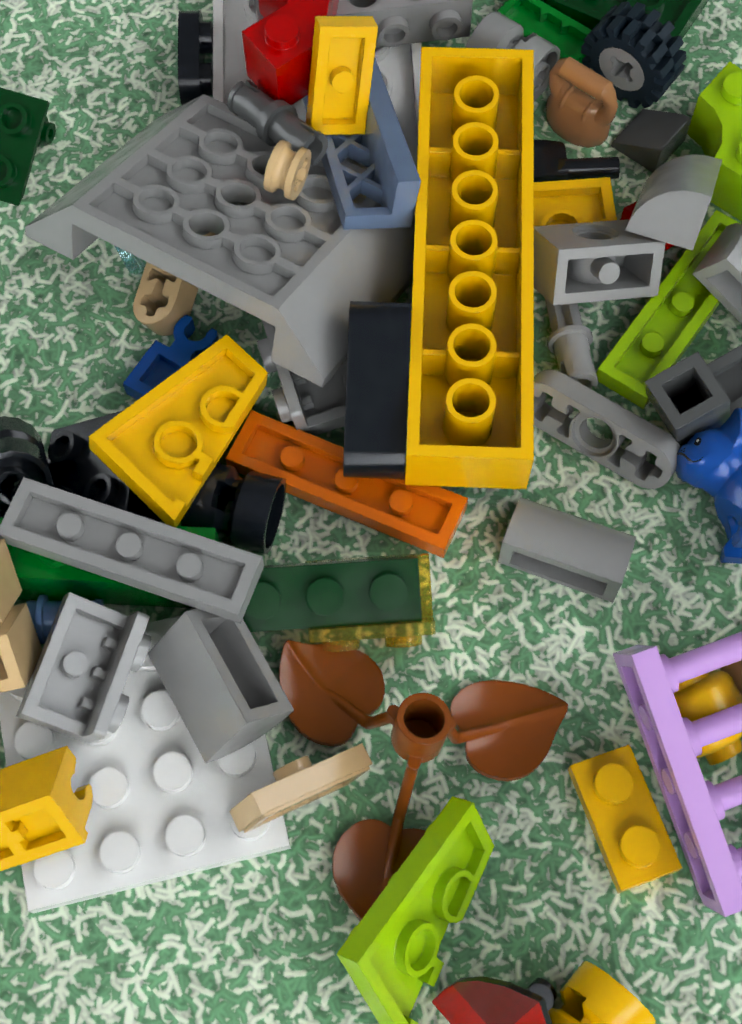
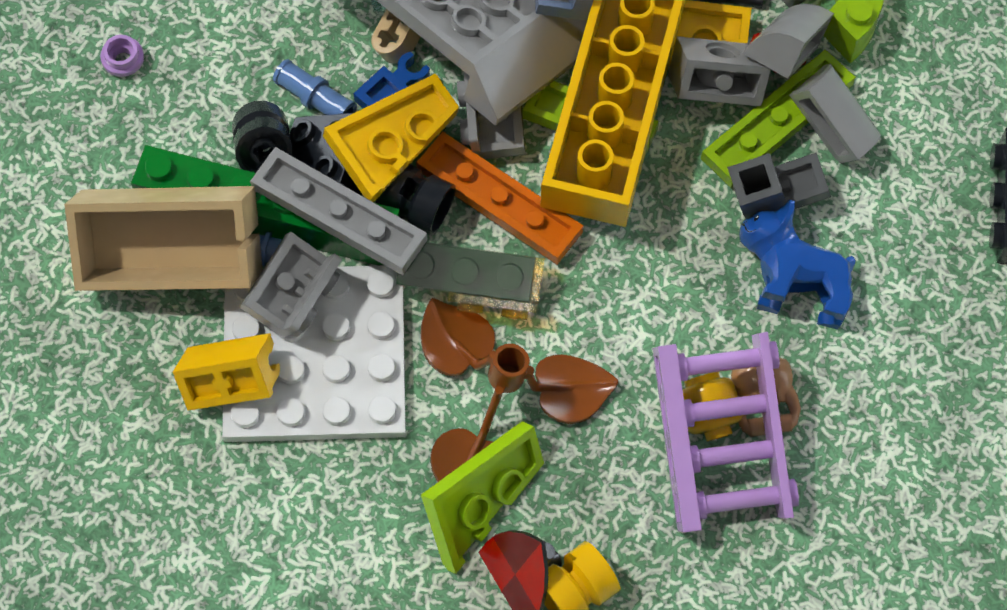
camera: 10 degrees right, 0 degrees up
light grey brick [147,609,294,763] -> none
tan plate [229,743,373,833] -> none
black beam [343,301,411,479] -> none
light grey brick [498,497,636,603] -> none
light grey beam [534,370,680,489] -> none
light grey axle [545,299,598,389] -> none
yellow plate [568,744,682,893] -> none
none -> medium blue pin [273,59,357,115]

